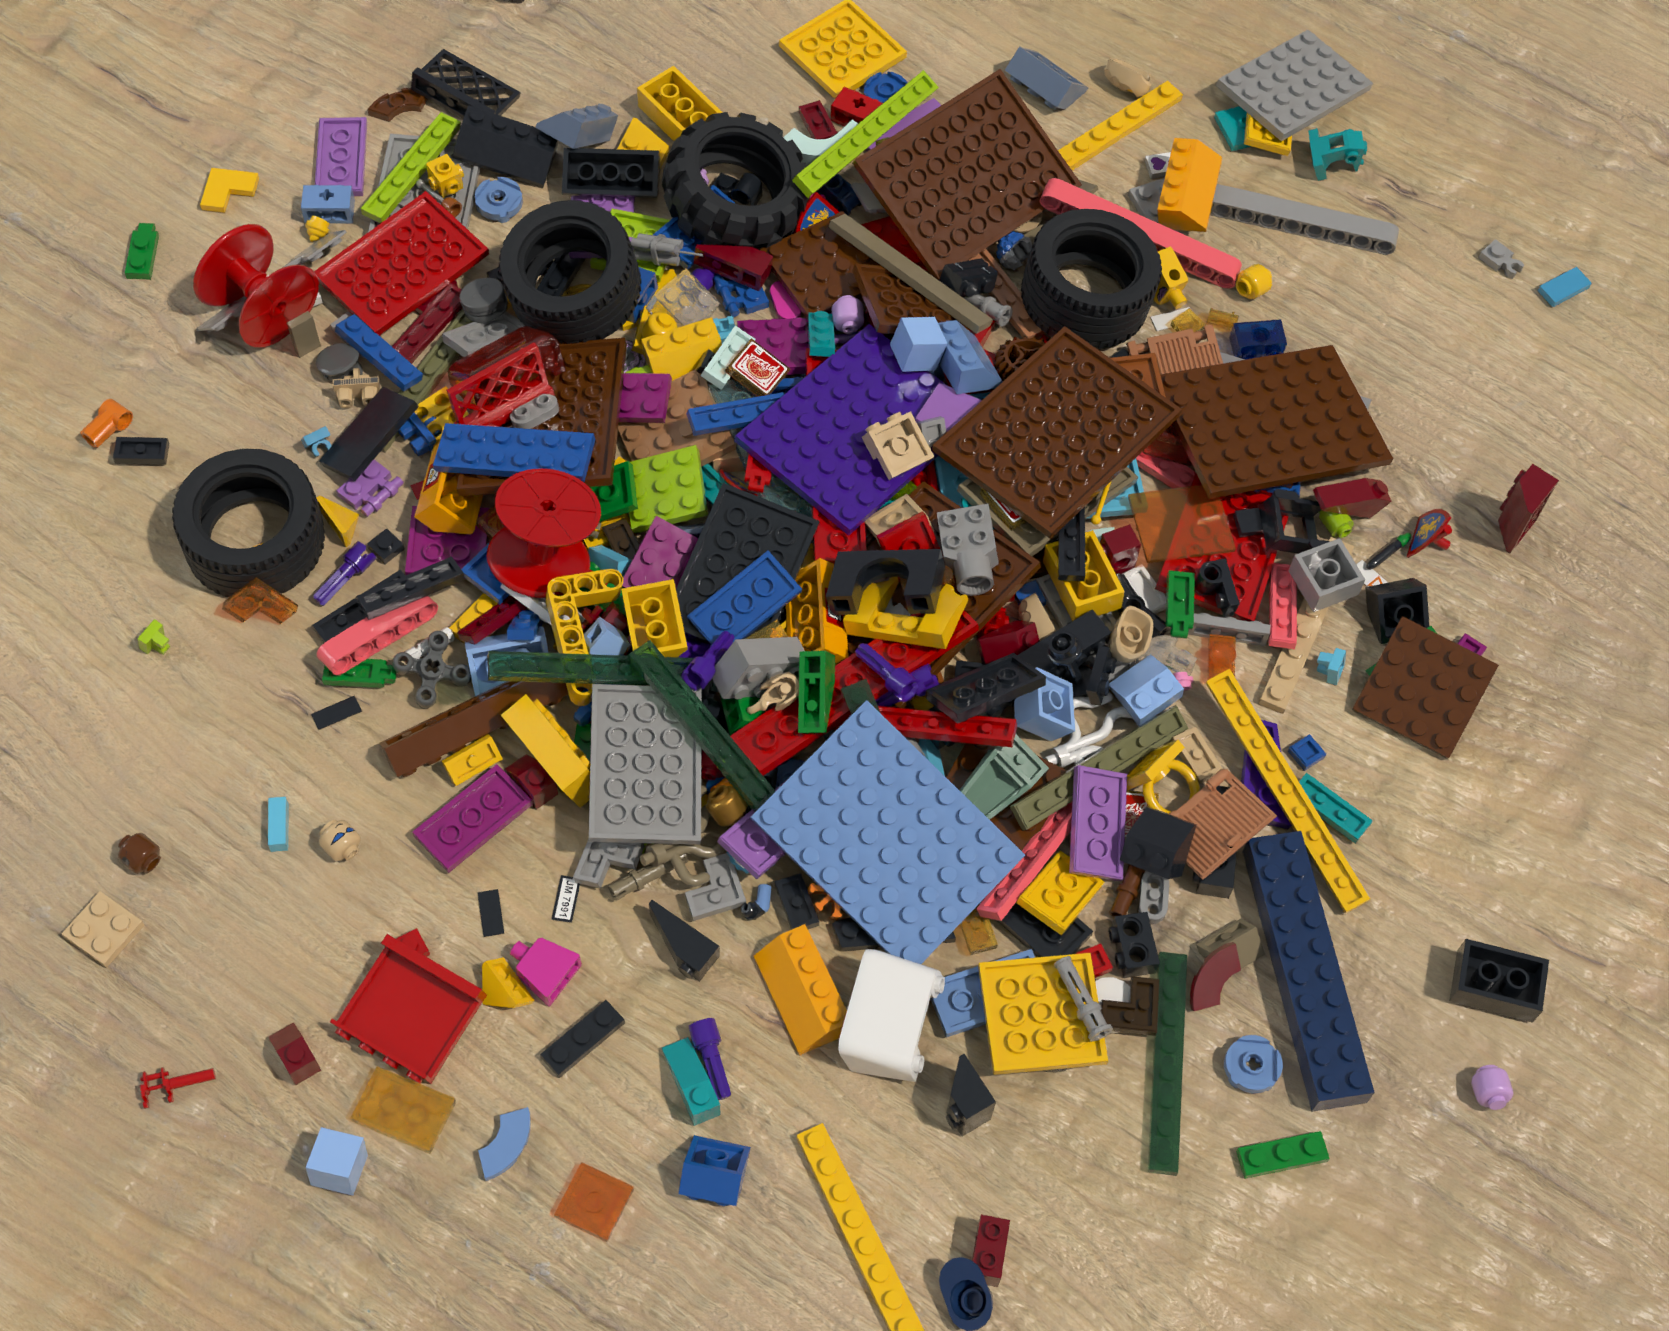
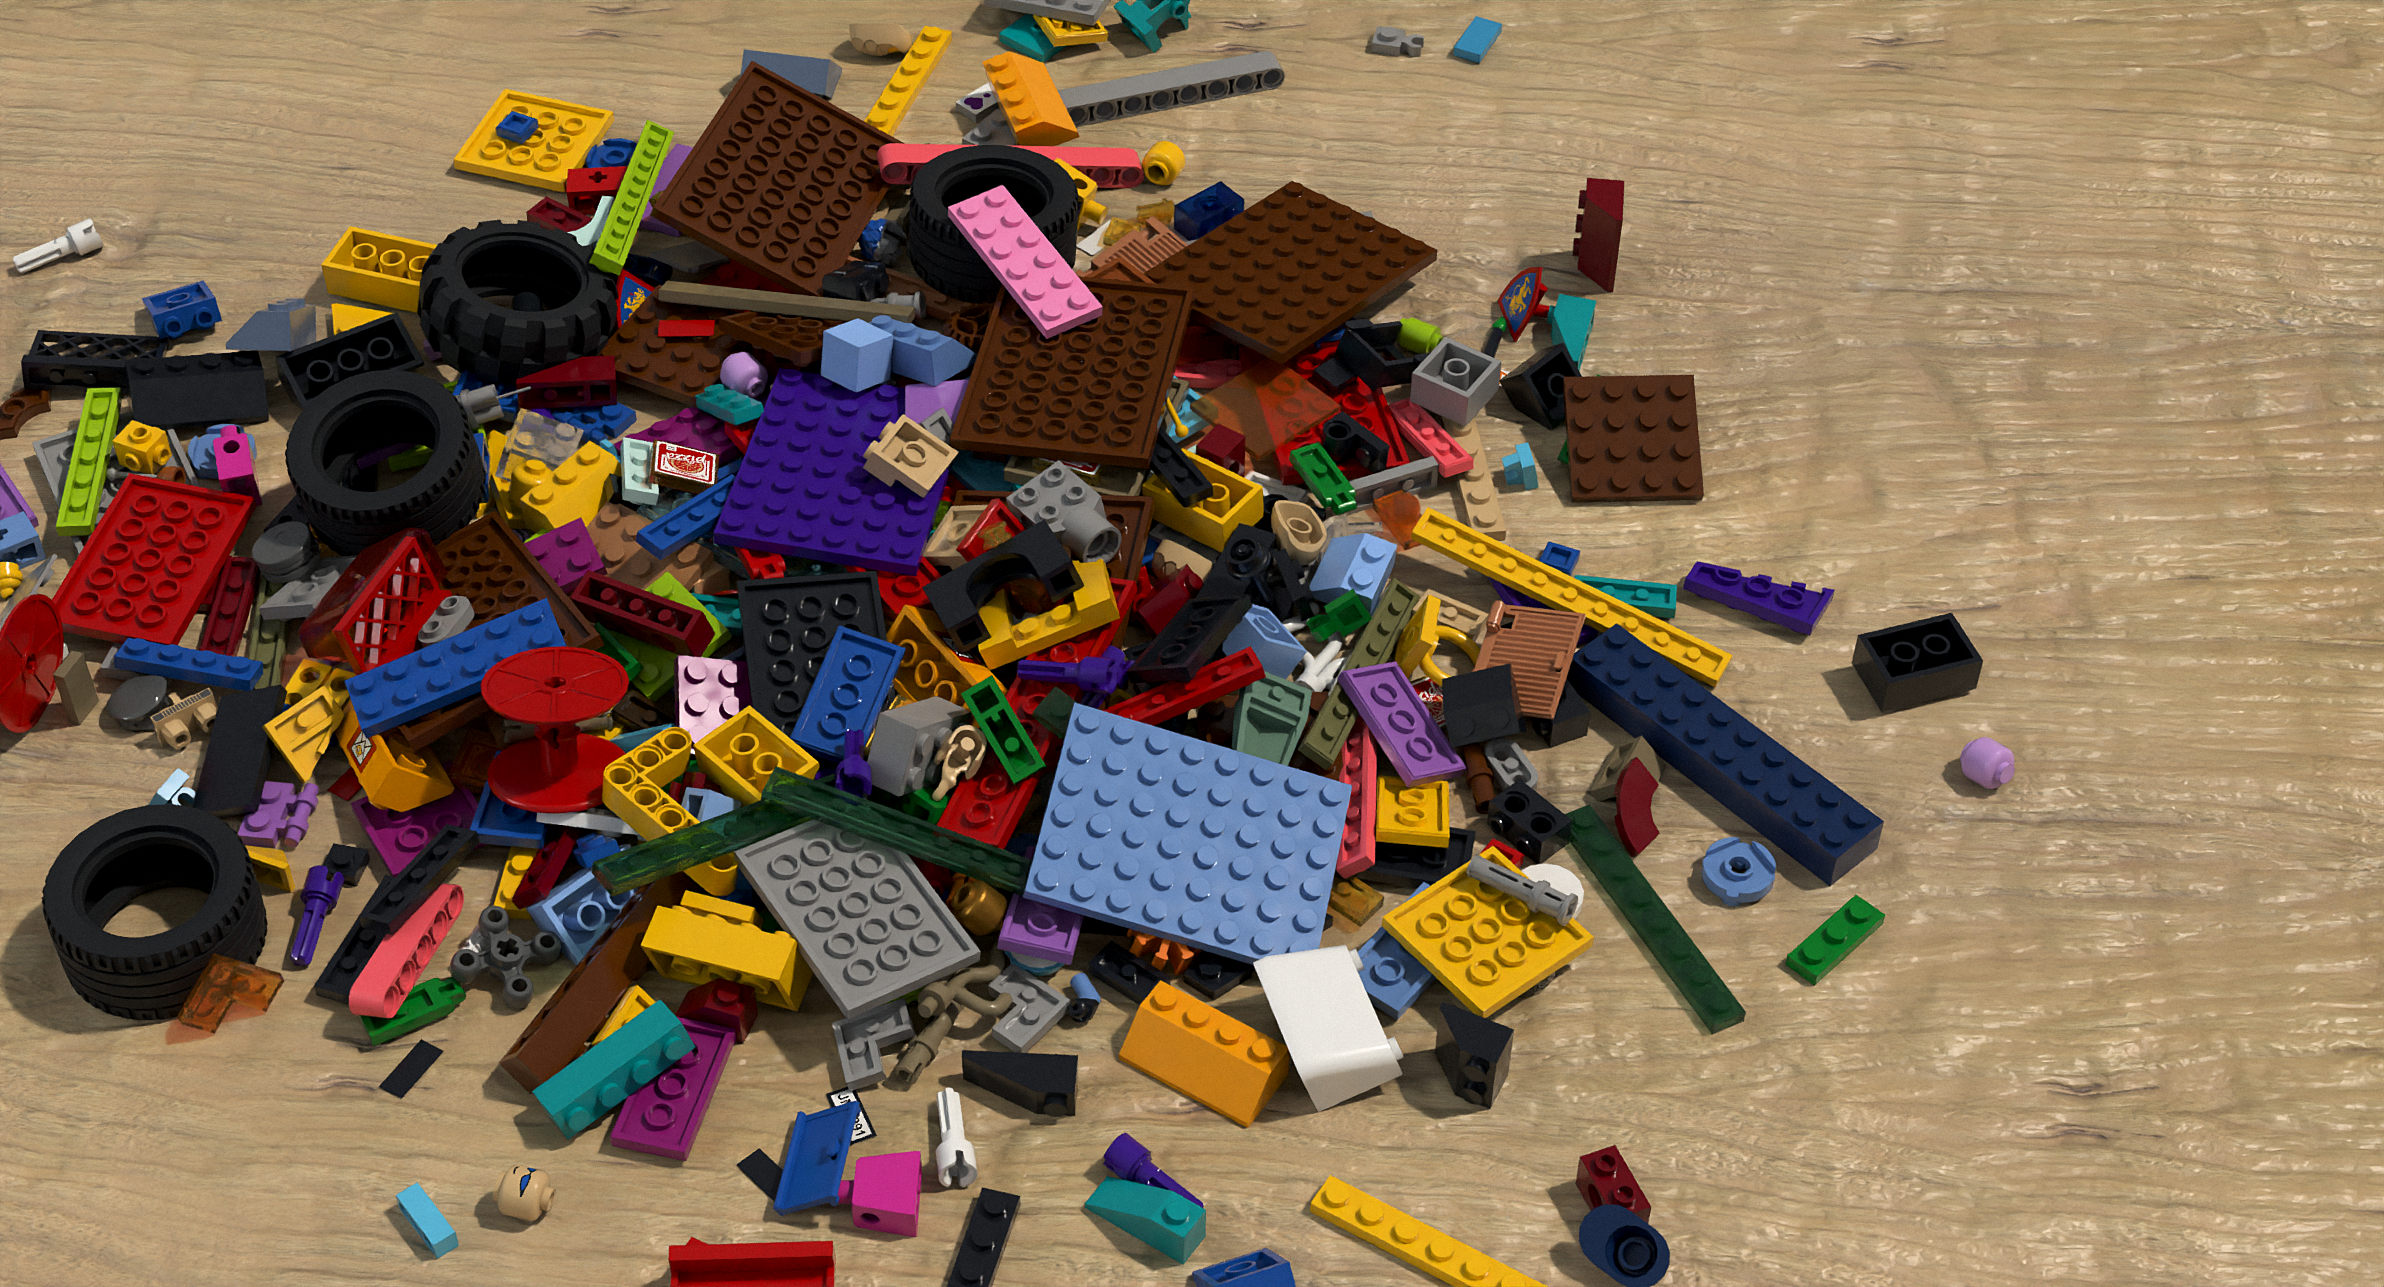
camera: 30 degrees left, 15 degrees down
lime tile [137,619,170,655] -> none
yellow slope [482,957,535,1008] -> none
dark pink tile [770,281,801,319] -> none
dark brown tile [1100,976,1159,1036] -> none
dark red slope [1313,478,1392,518] -> none
none -> blue plate [142,280,222,340]
none -> dark pink torso [213,425,263,506]
none -> yellow wing [262,685,345,783]
none -> blue tile [496,111,539,144]
none -> teal brick [532,999,696,1140]
none -> dark red brick [570,570,715,657]
none -> red sticker [657,320,715,337]
none -> yellow plate [680,890,764,929]
none -> blue door [773,1101,861,1216]
none -> white piece [935,1087,977,1187]
none -> bright pink plate [948,185,1103,339]
none -> clear yellow bush [976,520,1012,550]
none -> green plate [1306,589,1372,643]
none -> teal slope [1547,294,1596,372]
none -> dark purple wing [1683,561,1835,636]

